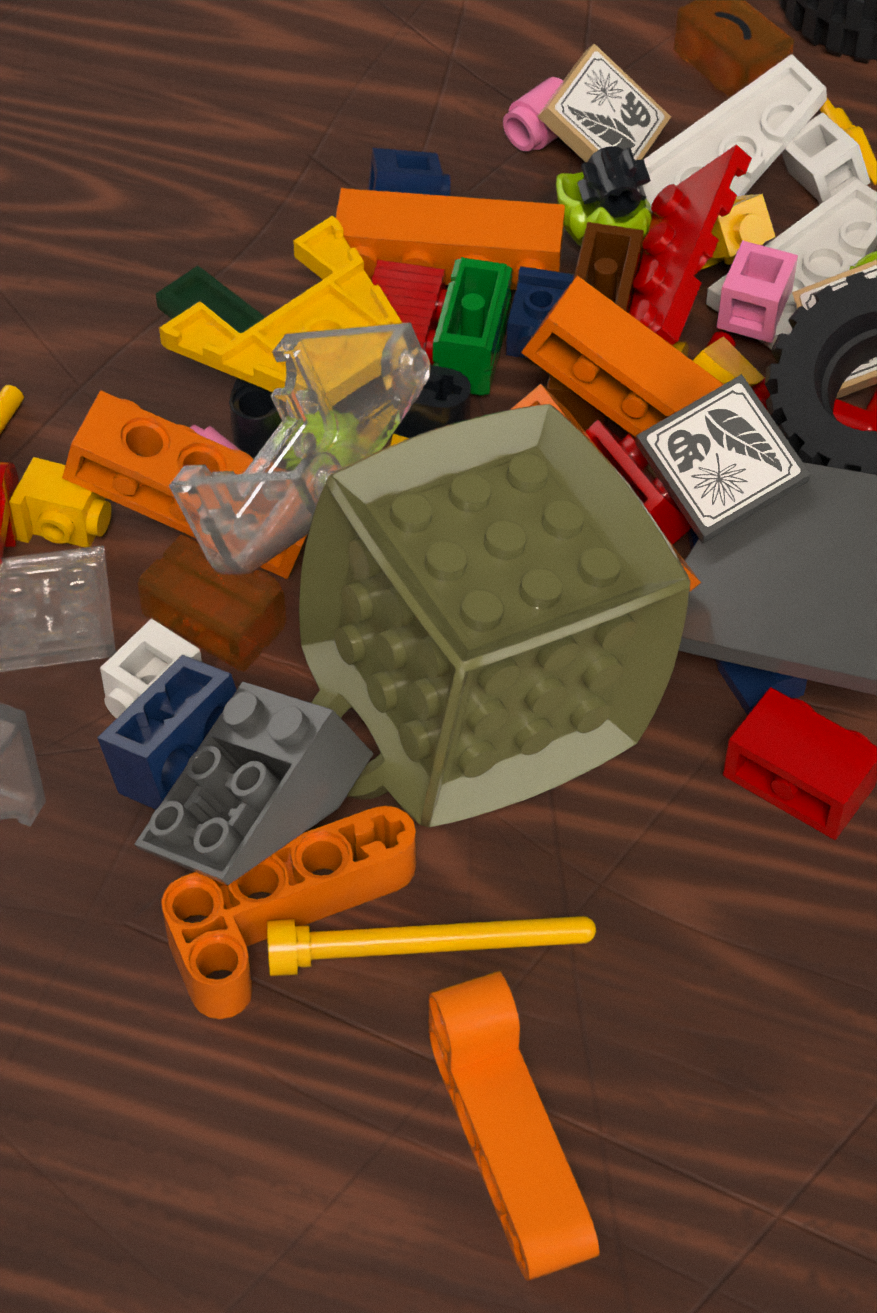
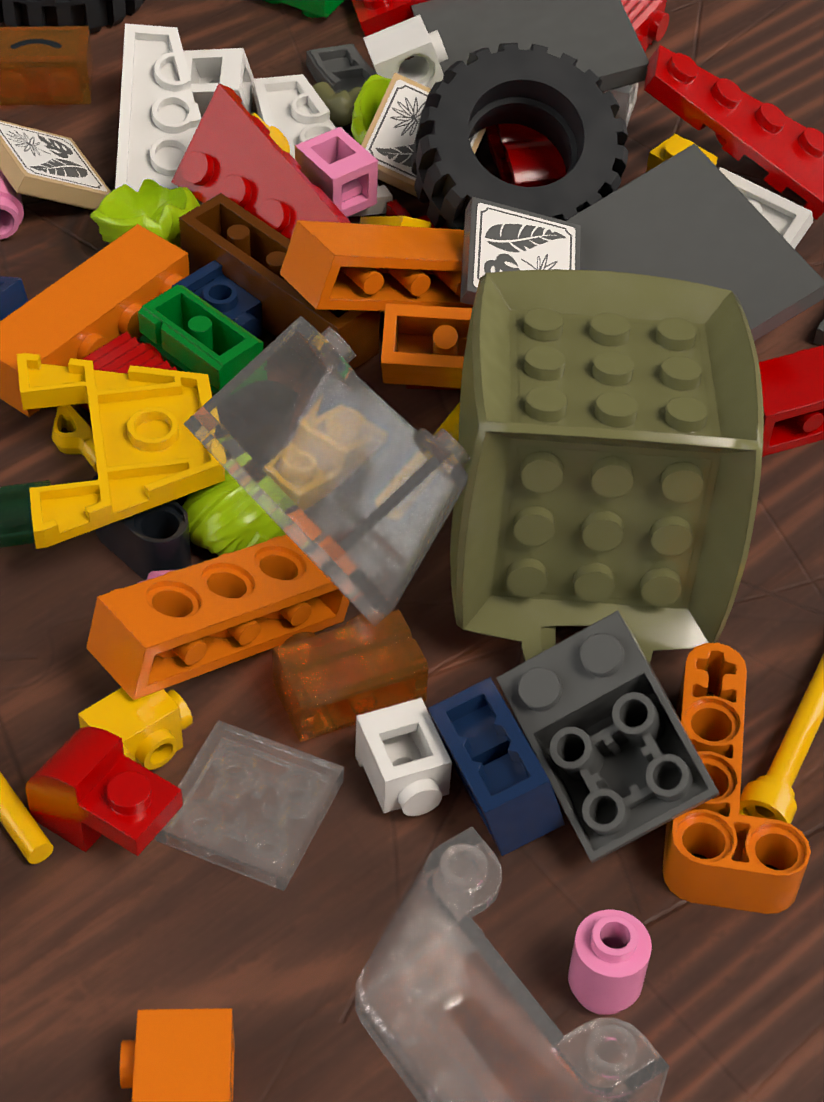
camera: 60 degrees left, 5 degrees down
black gear [577,146,651,217] -> none
none -> bright pink brick [568,910,652,1015]

